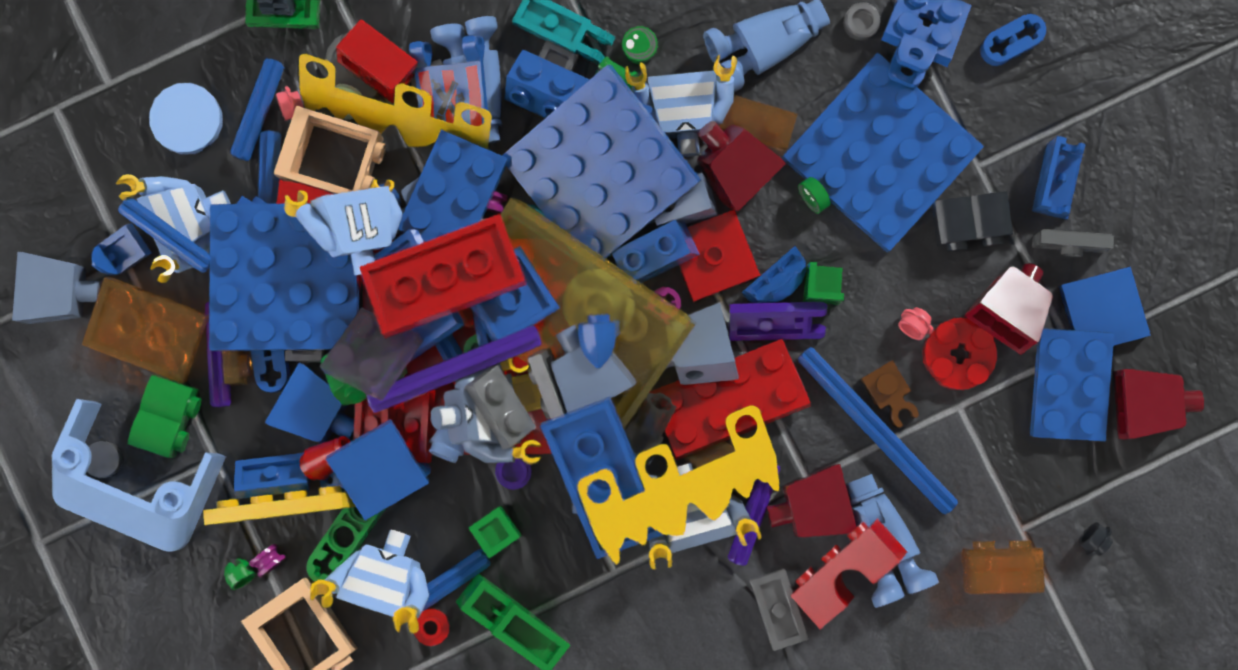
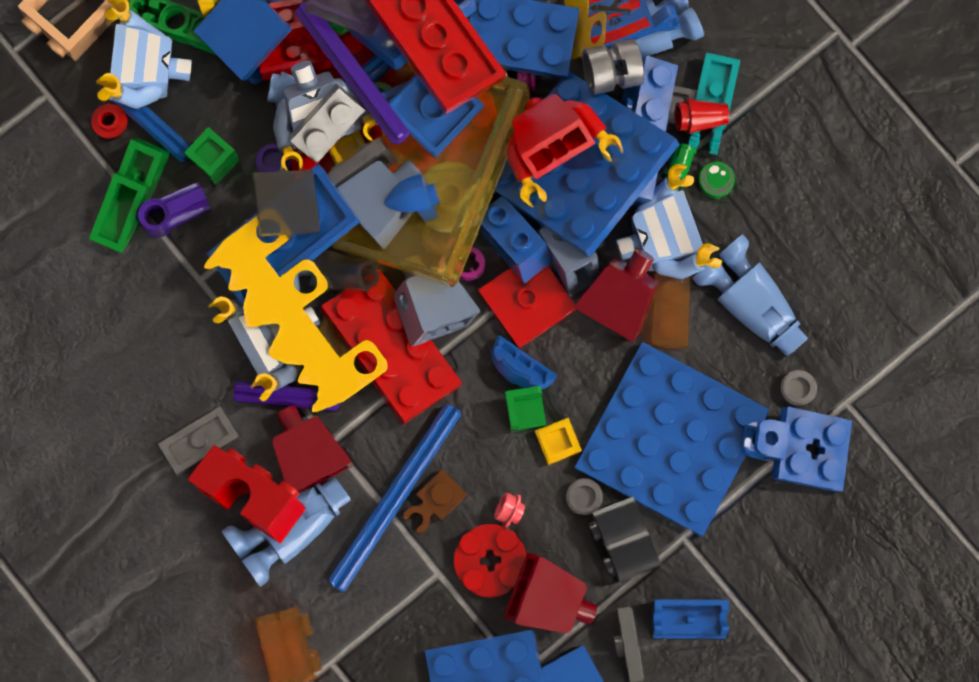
camera: 75 degrees right, 5 degrees down
dark purple hinge [728,302,828,341] -> none
green tile [798,177,830,214] -> none
blue beam [980,14,1046,66] -> none
none -> dark purple piece [138,182,211,238]
none -> clear smoke piece [252,168,320,238]
none -> red torso [506,94,623,208]
none -> yellow tile [535,418,582,465]
none -> flat silver tile [566,479,603,516]
none -> flat silver wheel [582,39,644,95]
none -> red cone [674,98,729,134]

